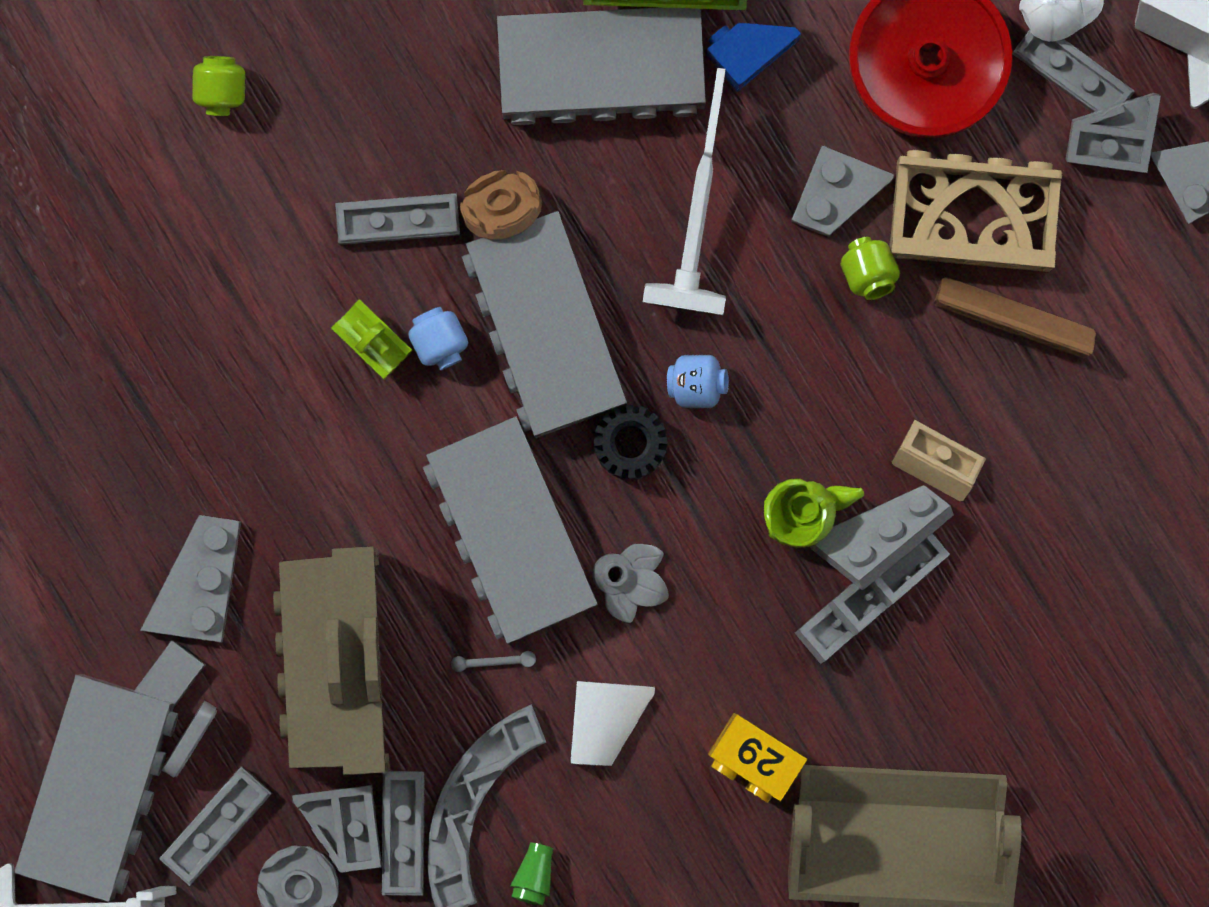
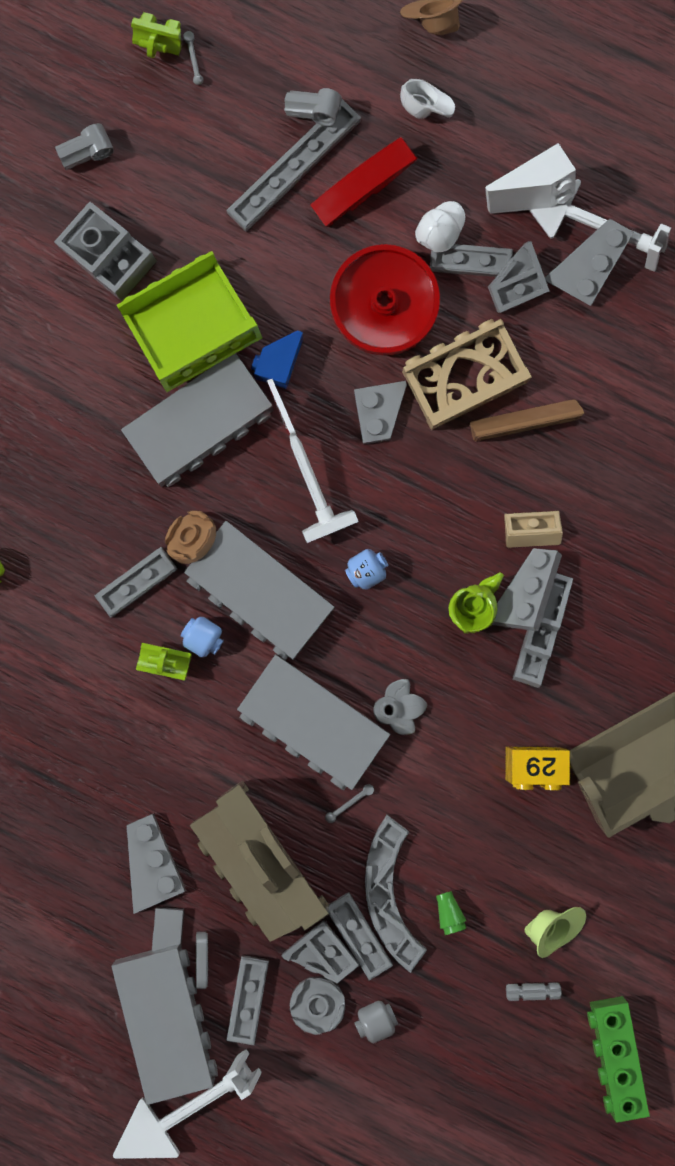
camera: 30 degrees left, 0 degrees up
white slope [571,681,655,766] -> none
black tyre [594,405,667,480] -> none
lime head [840,237,900,300] -> none

